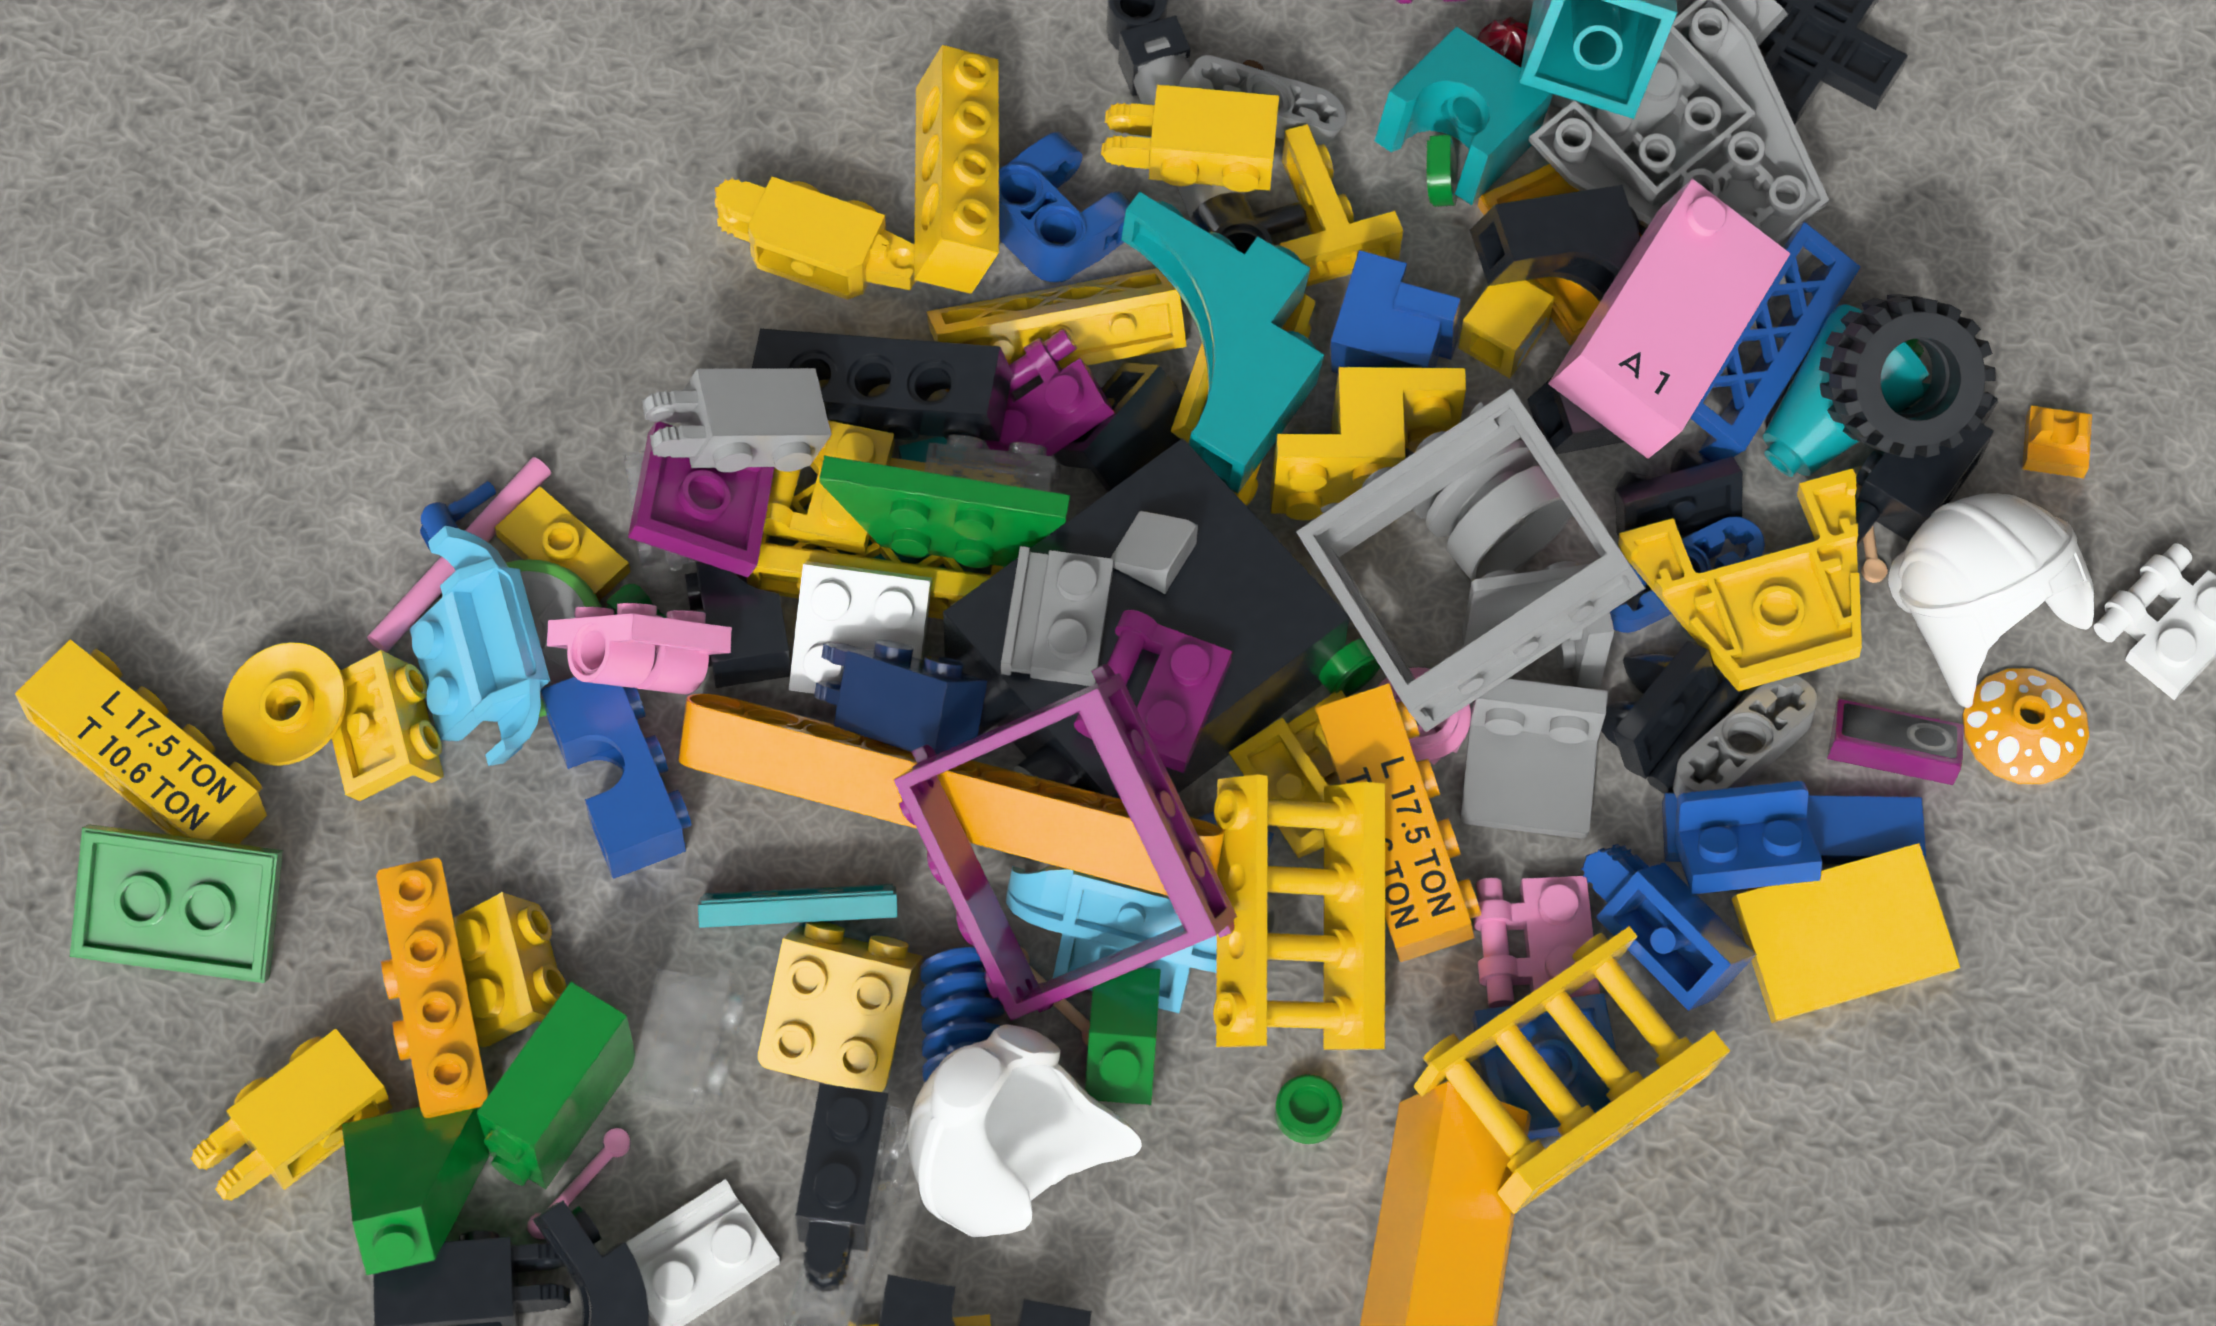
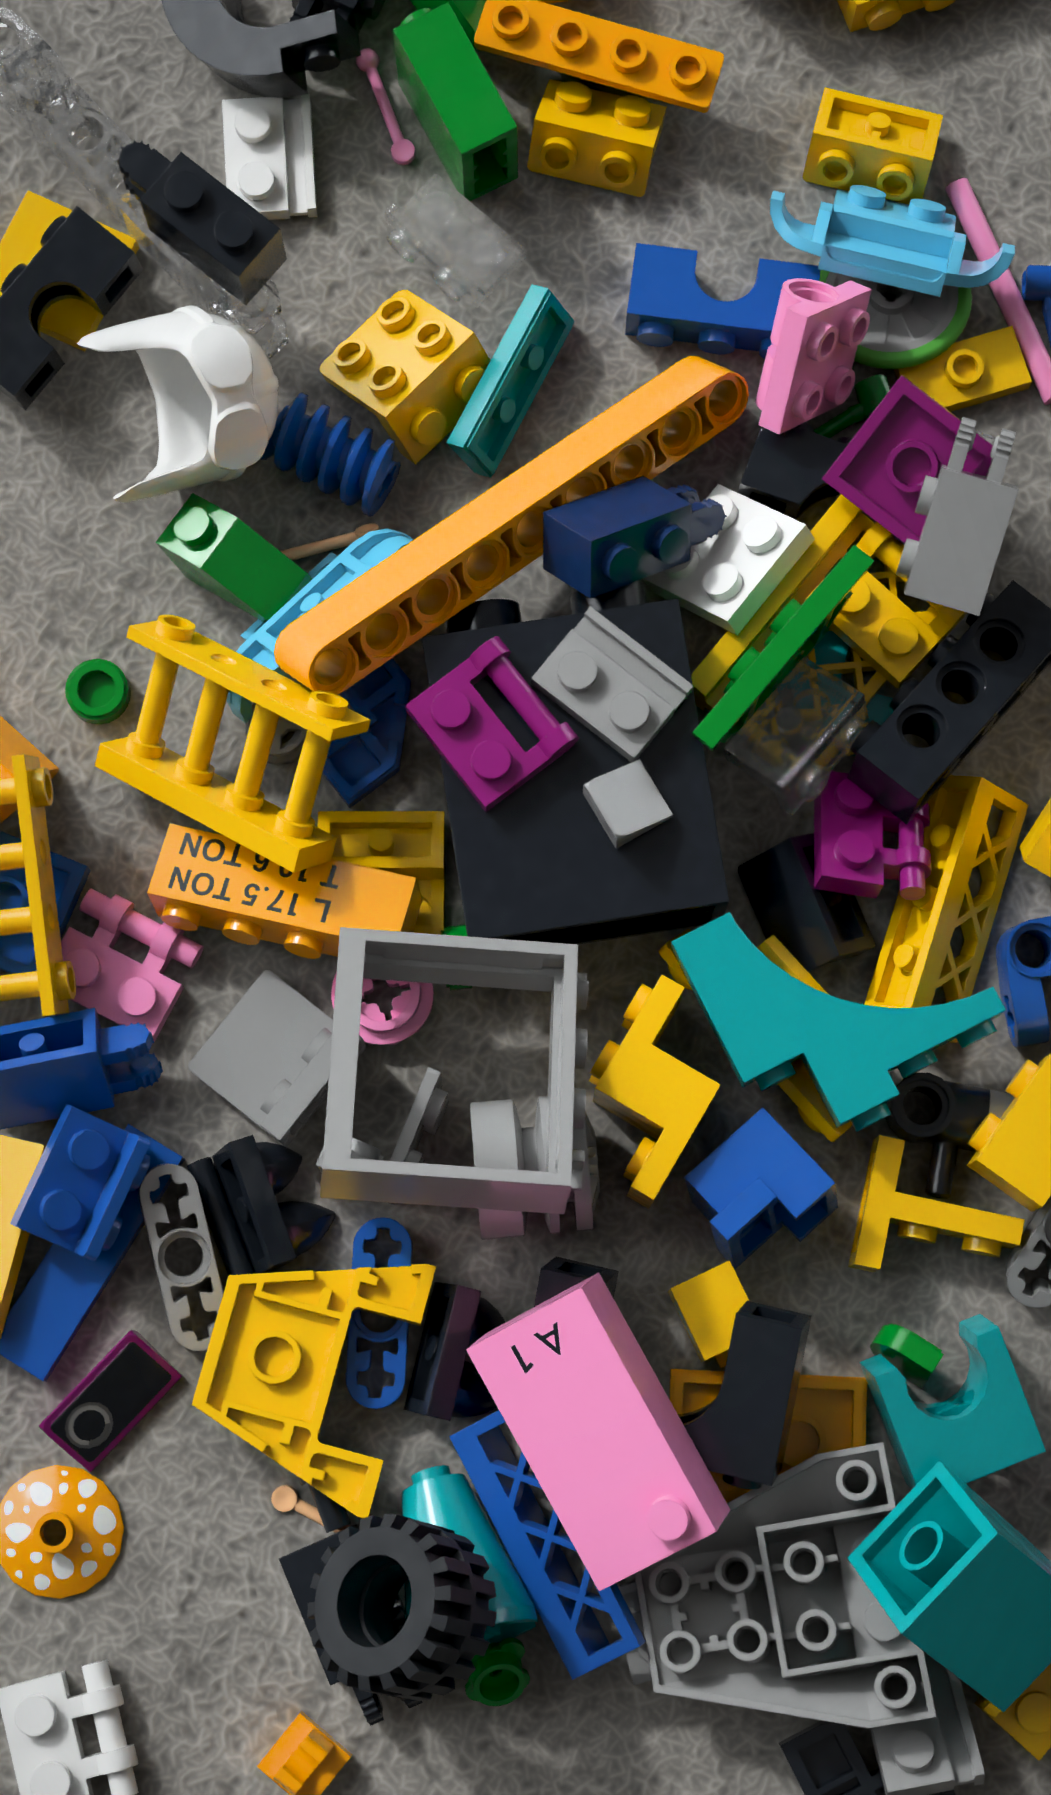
camera: 125 degrees right, 15 degrees up
yellow dish [222,643,347,766] -> none
magenta window [893,664,1237,1021] -> none
dark red plate [1477,16,1528,68] -> none
white piece [1888,493,2094,708] -> none

